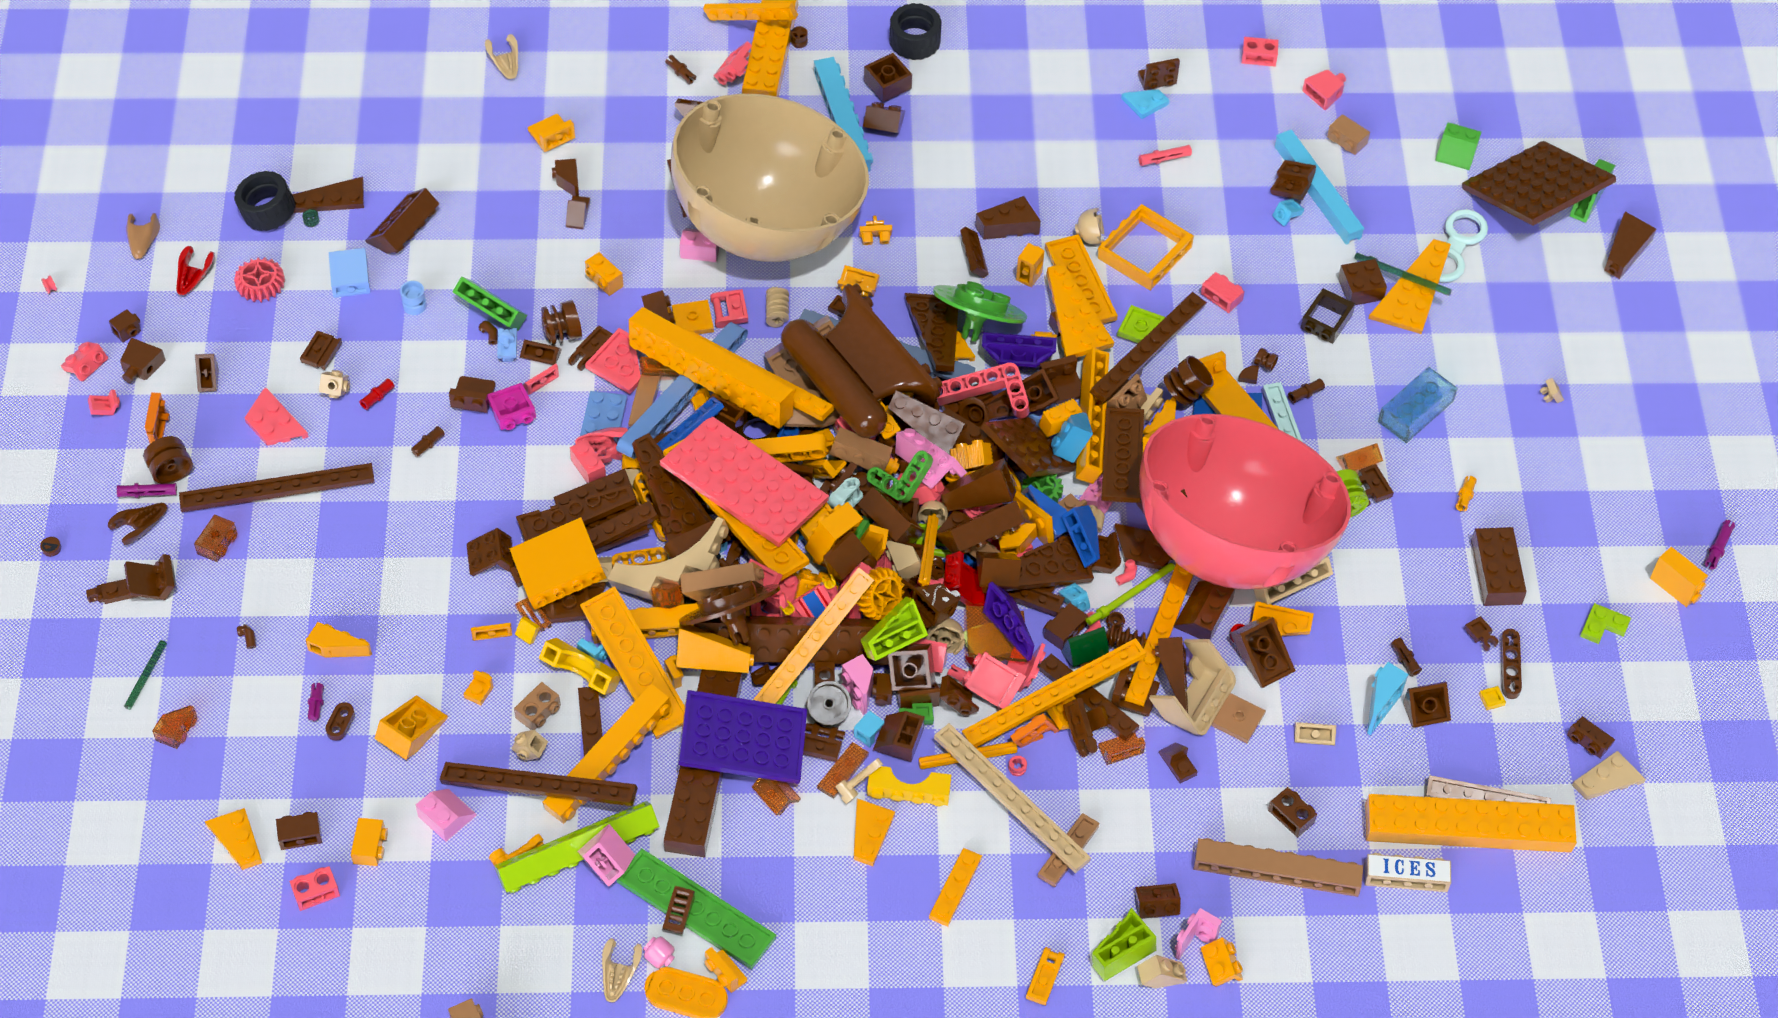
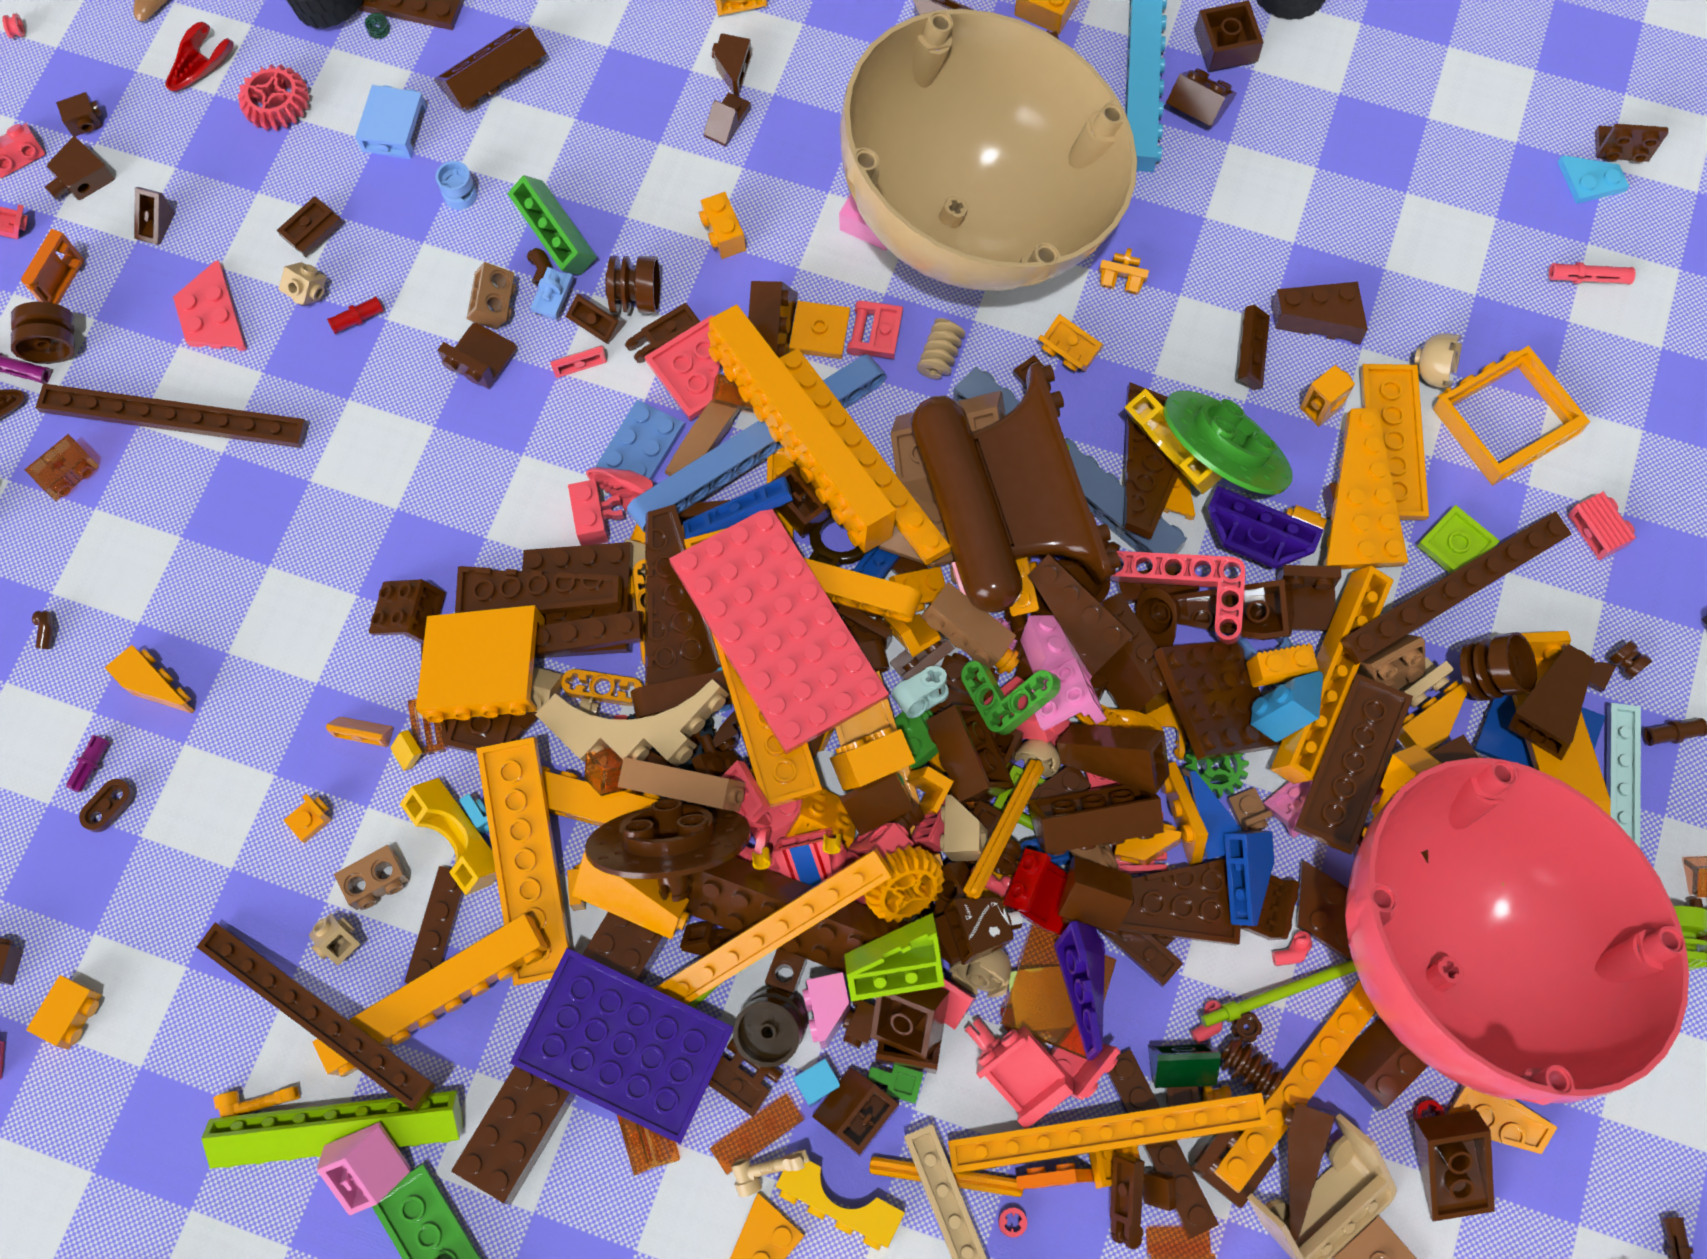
camera: 25 degrees right, 15 degrees up
light orange slope [374,695,448,760] -> none
reddish brown axle [411,426,445,457] -> none
bright pink slope [416,789,476,842] -> none
dark pink plate [487,383,536,430] -> none
reddish brown bracket [939,675,979,716] -> none
light orange brick [950,440,993,471] -> none
reddish brown brick [1044,603,1088,651] -> none
medium azure bracket [1058,583,1090,612] -> none
tan arm [1089,505,1105,533] -> none
none -> medium nougat brick [466,262,516,329]
none -> yellow arch [1124,388,1223,495]
none -> reddish brown slope [1508,644,1595,761]

